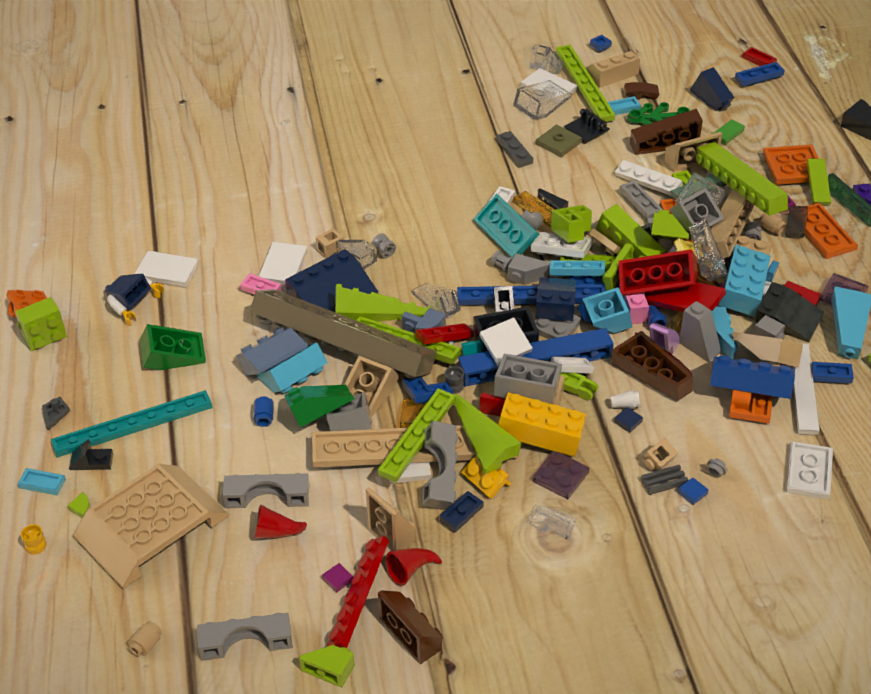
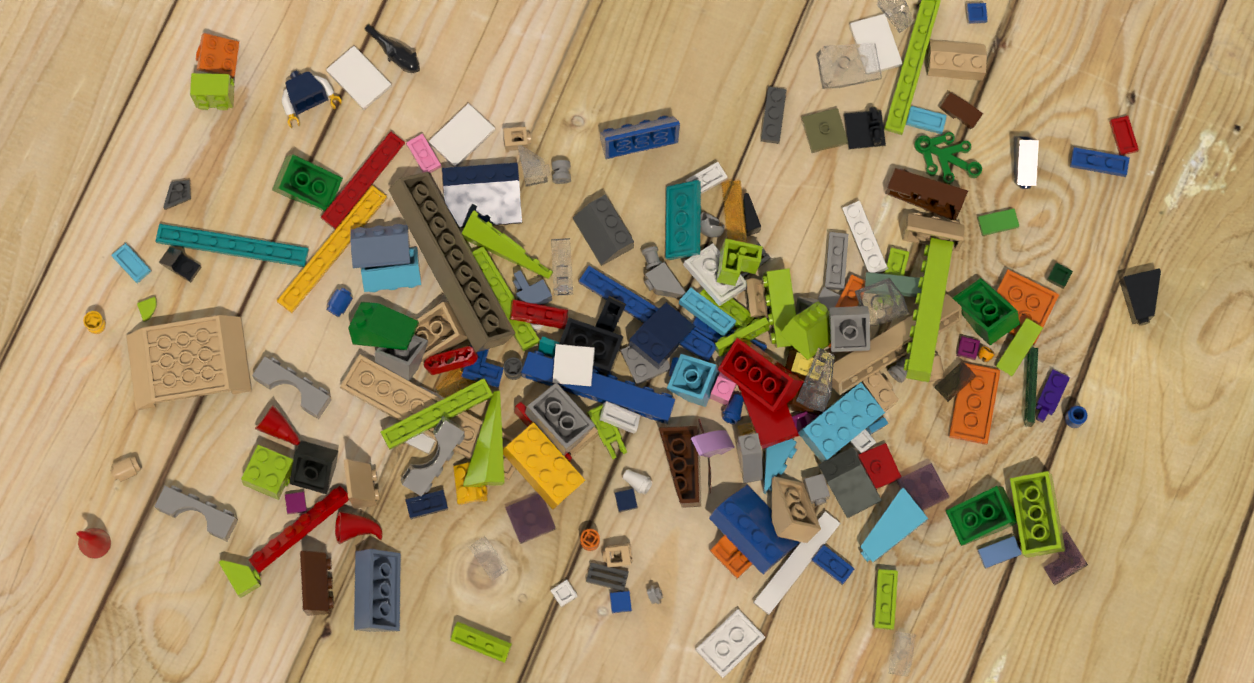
camera: 30 degrees right, 30 degrees up
none -> lime brick [241,445,293,500]
none -> yellow tile [277,185,387,313]
none -> pearl dark grey slope [290,440,339,494]
none -> red tile [321,131,405,230]
none -> sand blue slope [354,549,401,632]
none -> black piece [365,25,420,73]
none -> red beam [424,346,478,375]
none -> lime plate [450,621,512,663]
none -> white tile [550,580,578,608]
none -> dark grey slope [573,194,634,266]
none -> orange wheel [580,529,600,551]
none -> blue slope [600,116,680,159]
none -> green slope [952,278,1020,345]
none -> light orange hinge [978,345,995,362]
none -> dark green plate [1046,263,1073,289]

